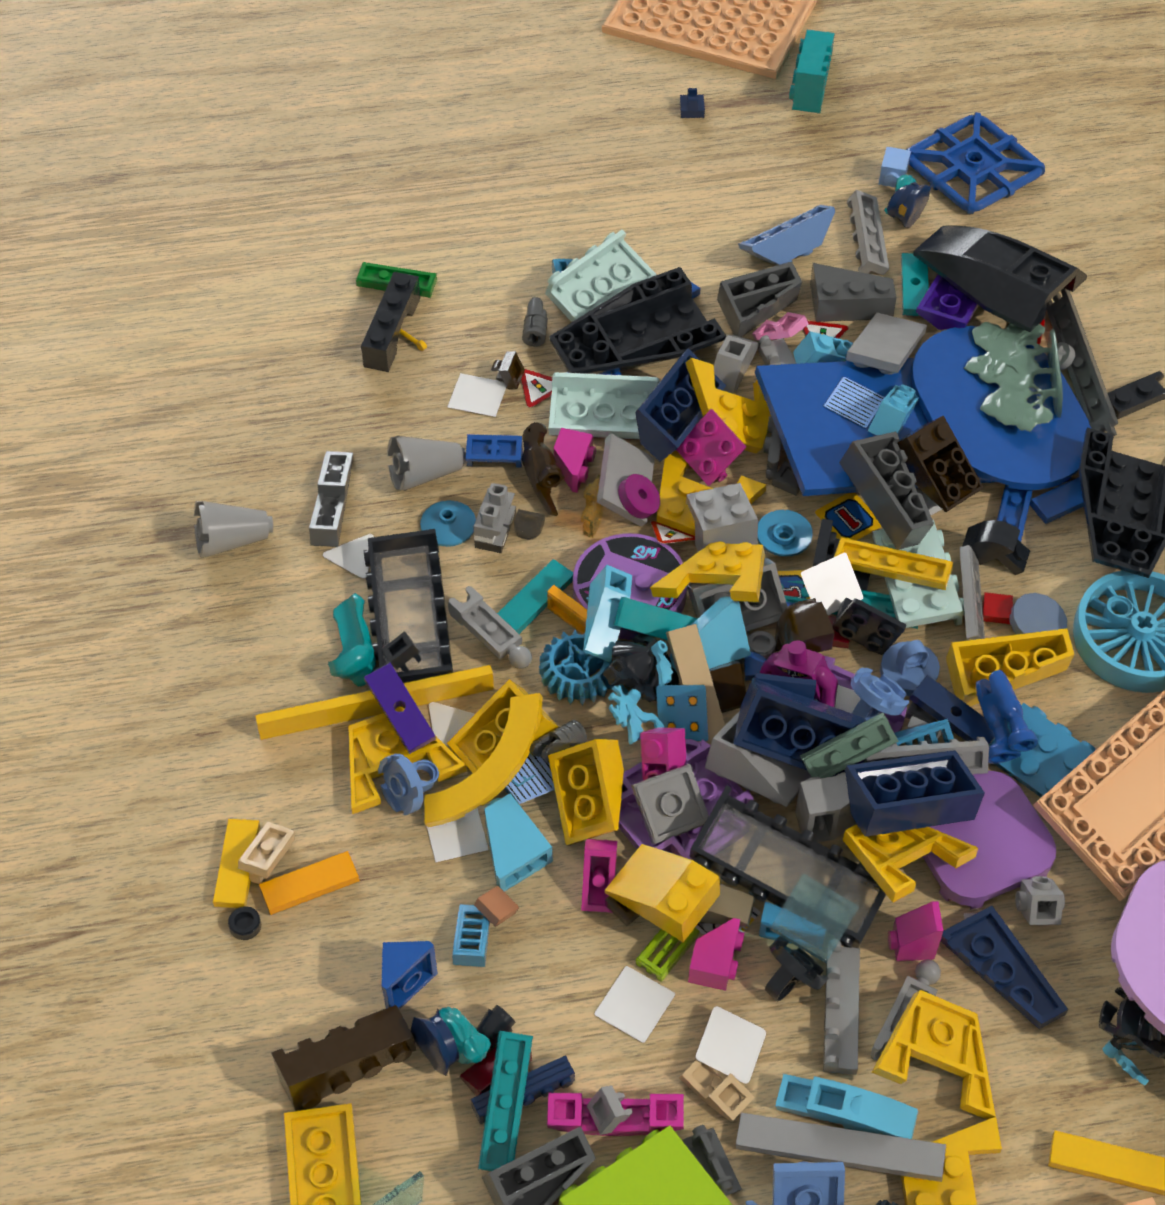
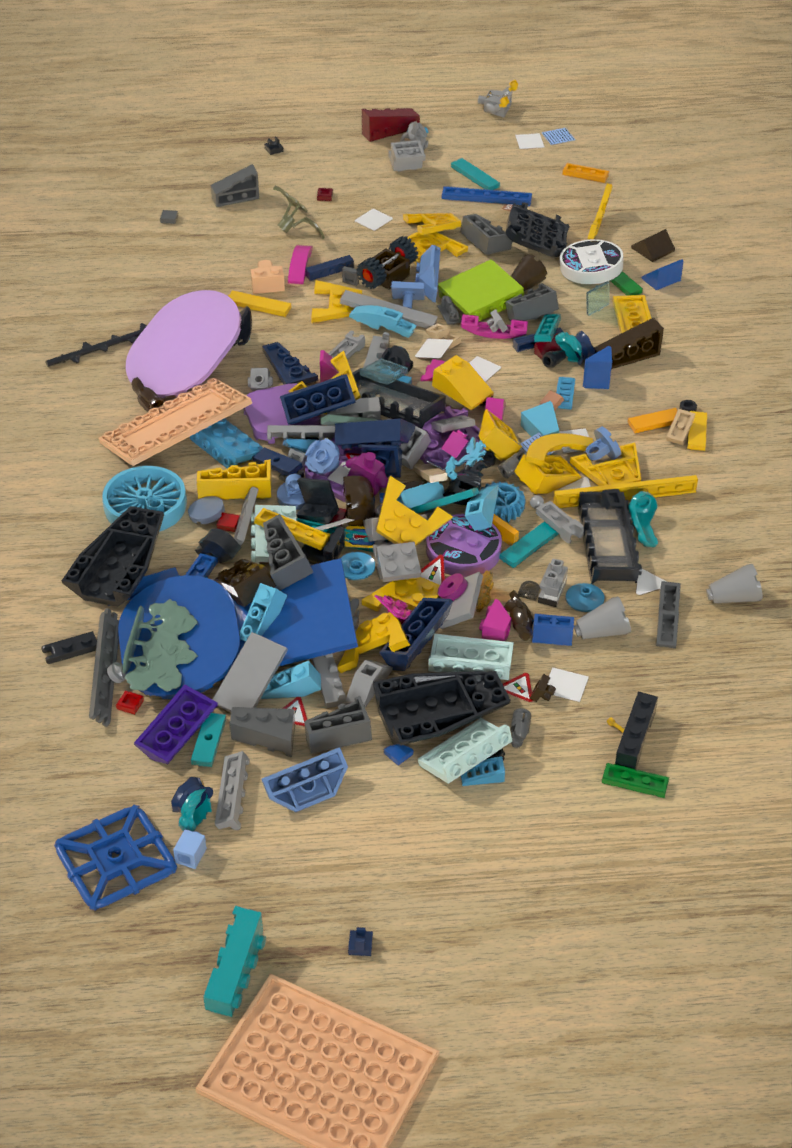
camera: 175 degrees left, 10 degrees down
dark purple tile [364,663,436,754] -> none
bright pink slope [752,312,809,340] -> none
light blue sticker [824,377,885,428] -> none
yellow wing [872,990,996,1120] -> none
black wedge [913,225,1087,332] -> none
blue piece [976,670,1038,764] -> none

